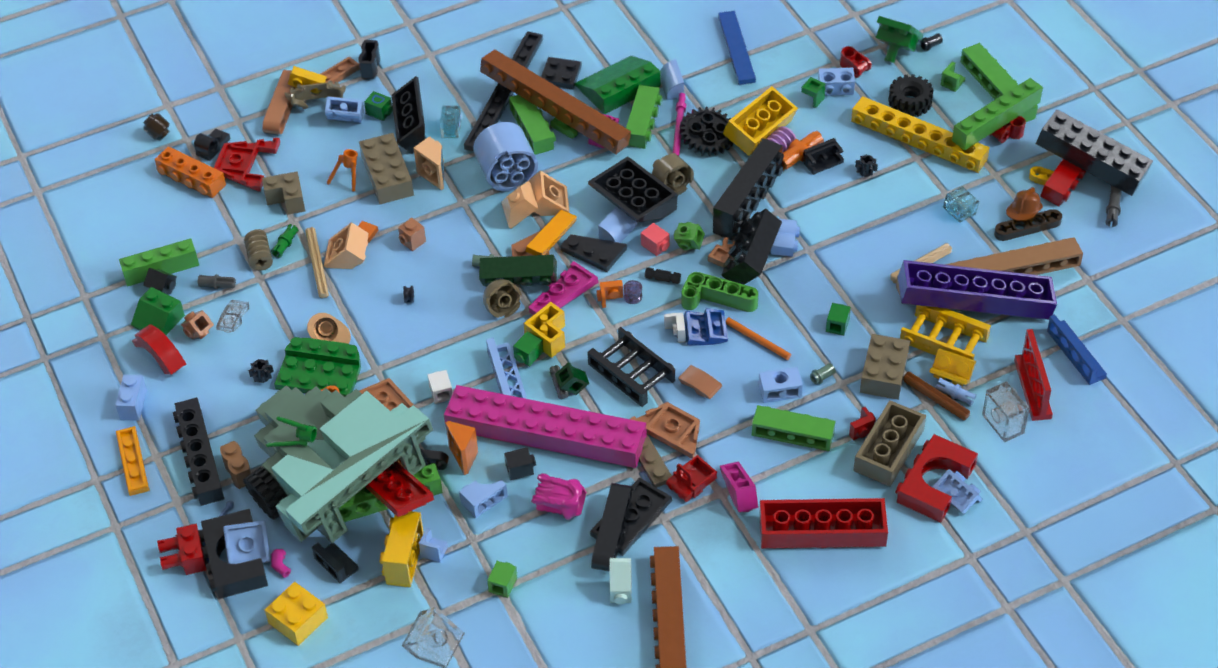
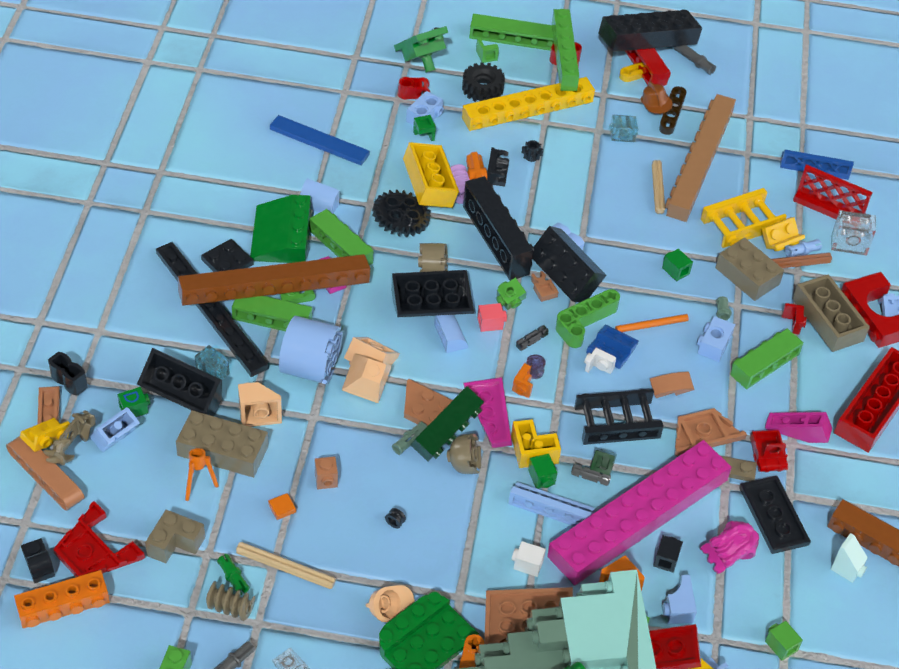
camera: 60 degrees left, 0 degrees up
light nougat slope [324,222,369,269] -> none
light orange tile [525,210,577,255] -> none
black wing [561,234,627,272] -> none
black beam [591,483,633,571] -> none
dark pink bar [673,93,686,156] -> none
dark purple brick [898,260,1057,320] -> none

